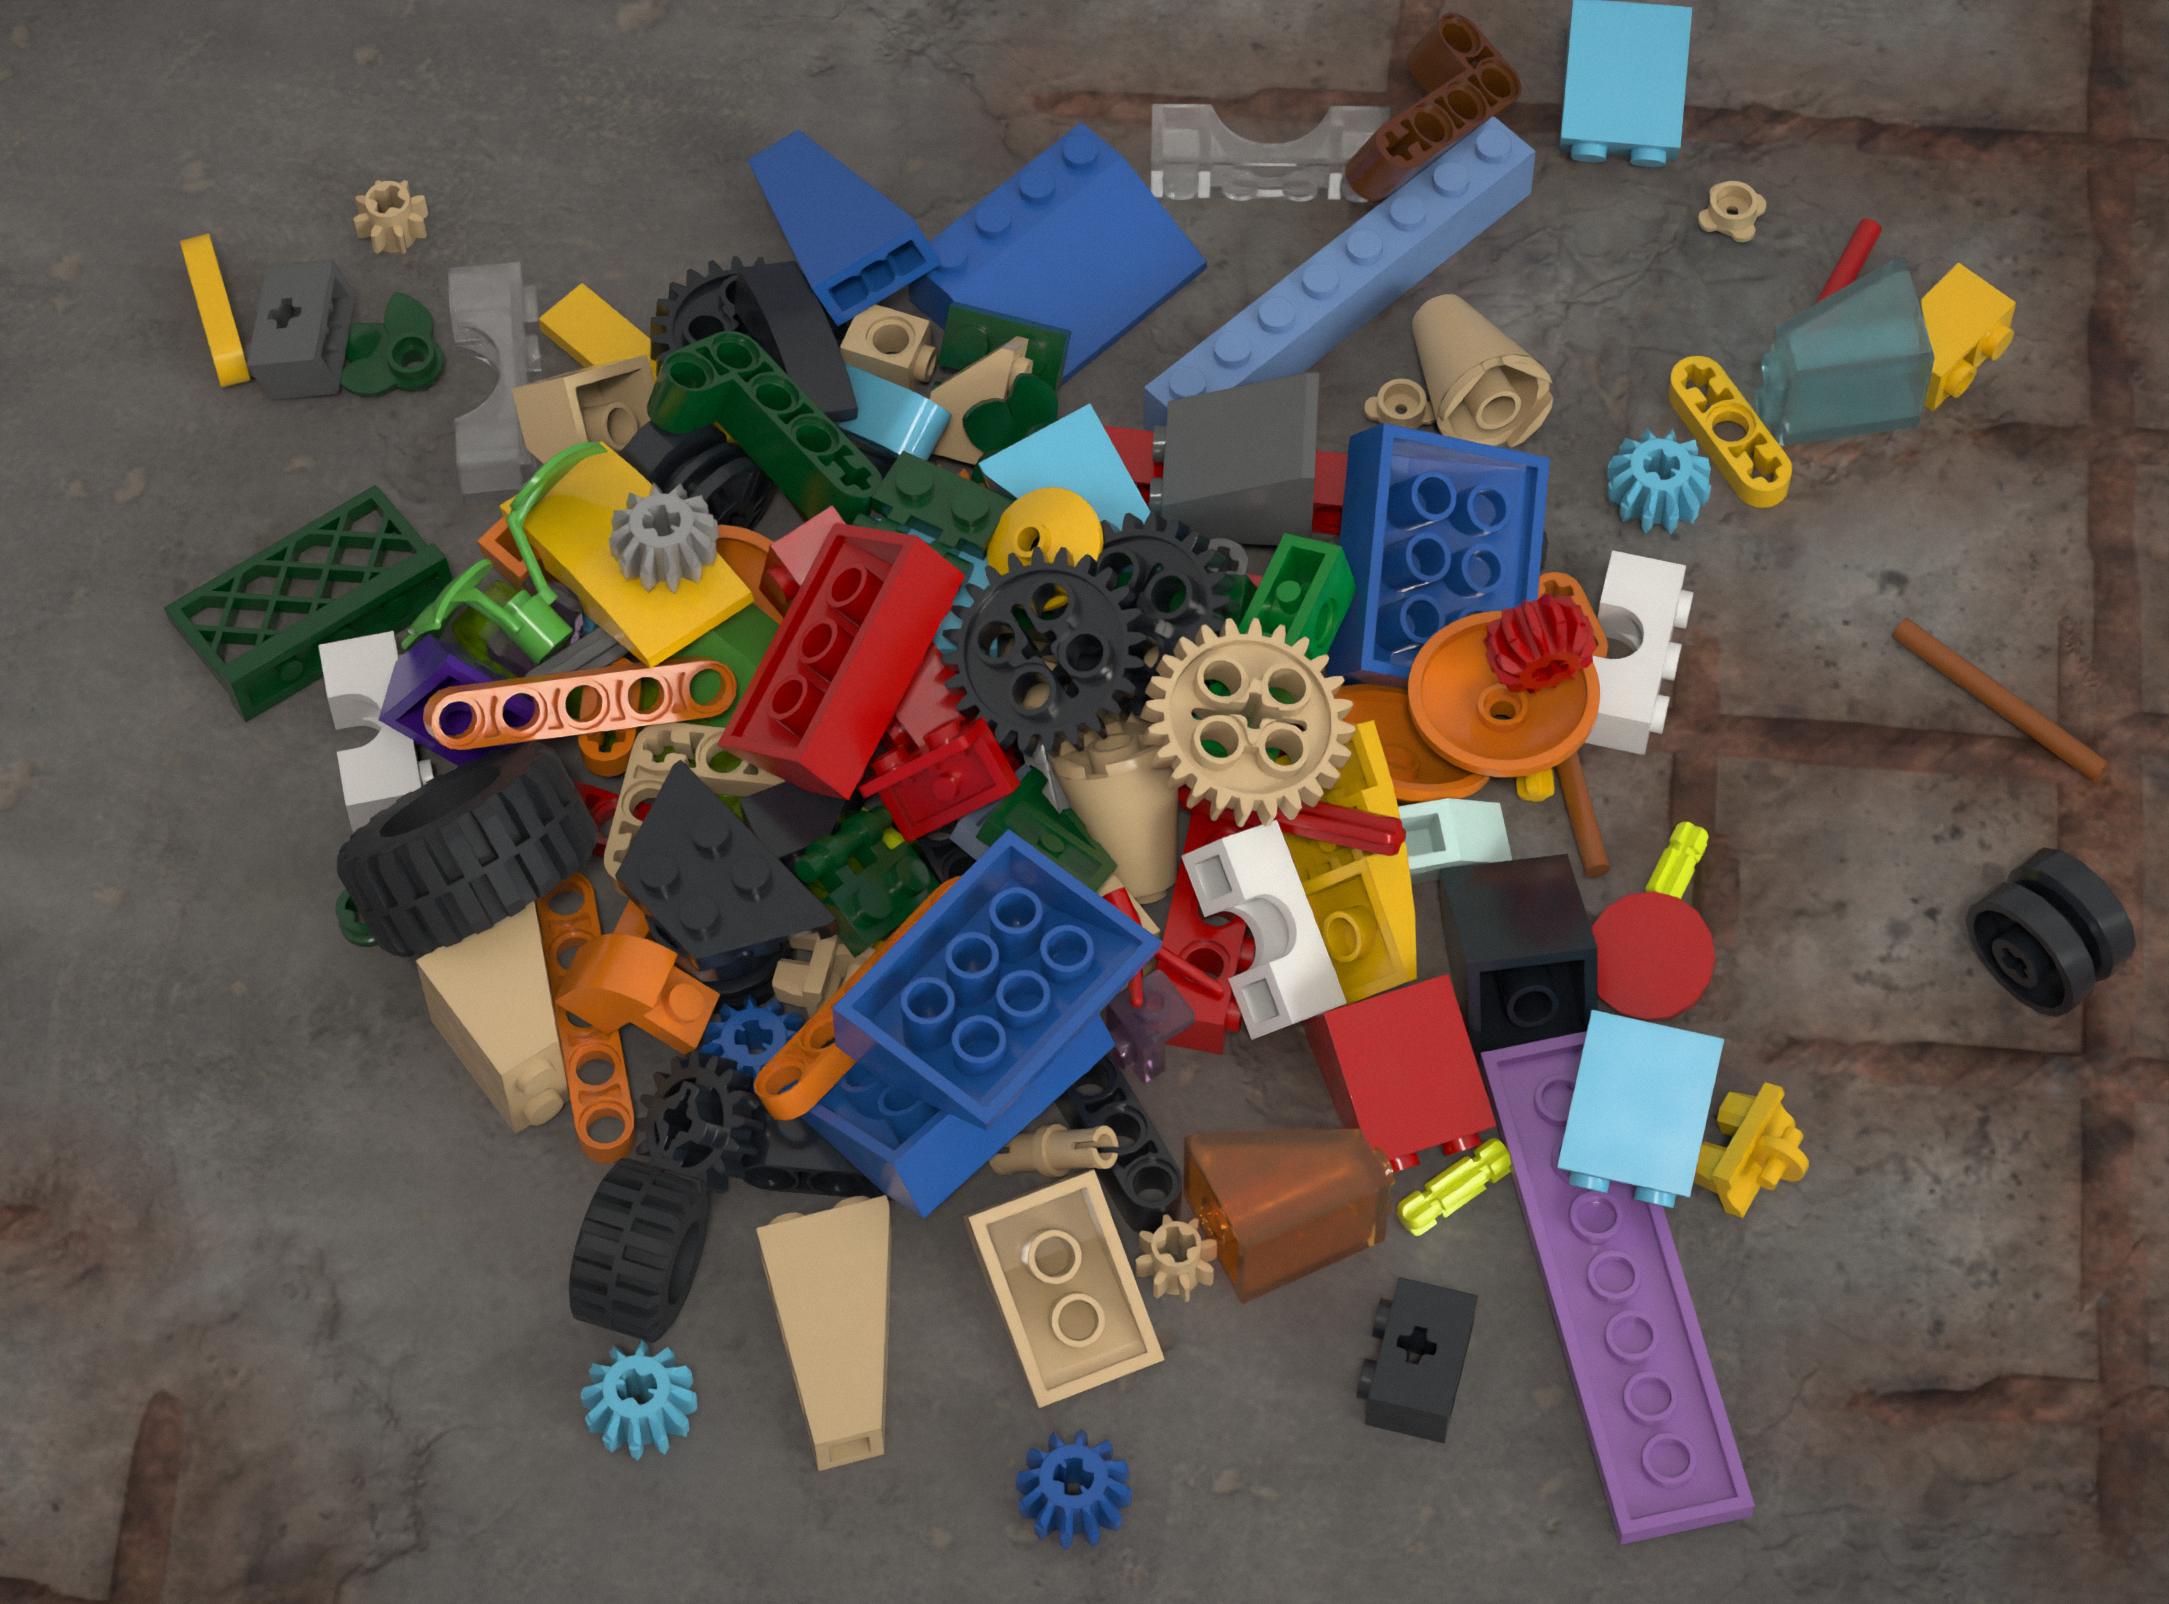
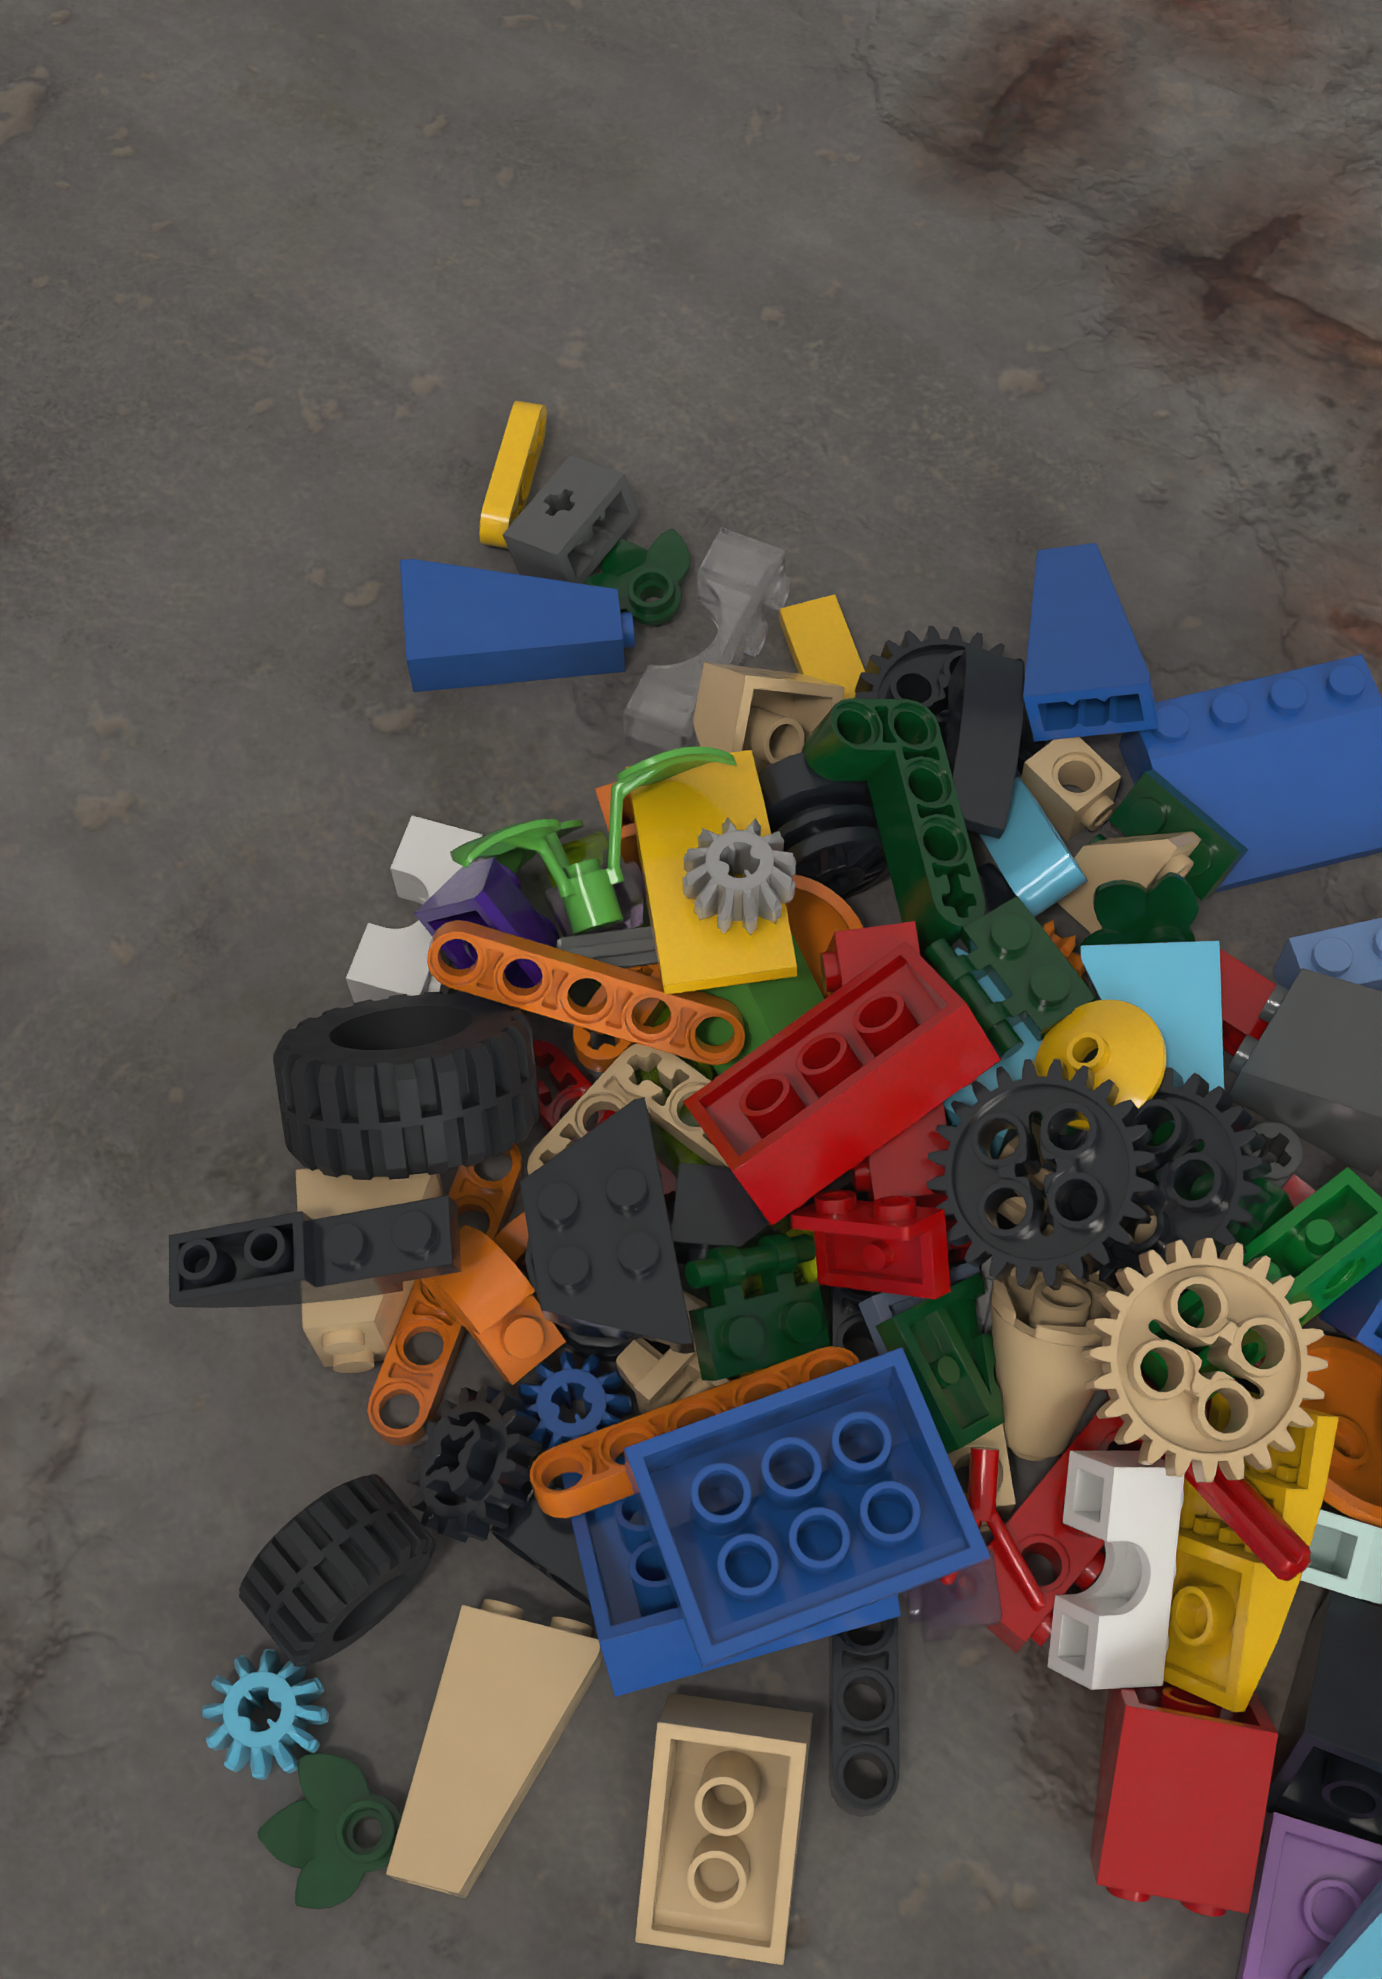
camera: 30 degrees right, 5 degrees up
dark green fence [164,485,453,722] -> none
tan gear [353,180,428,254] -> none
tan pin [989,1124,1118,1177] -> none
tan gear [1135,1214,1217,1302] -> none
clear orange slope [1183,1129,1395,1304] -> none
neon yellow axle [1396,1138,1511,1236] -> none
none -> black slope [169,1195,462,1308]
none -> dark green plate [257,1753,402,1909]
none -> blue slope [400,559,635,692]

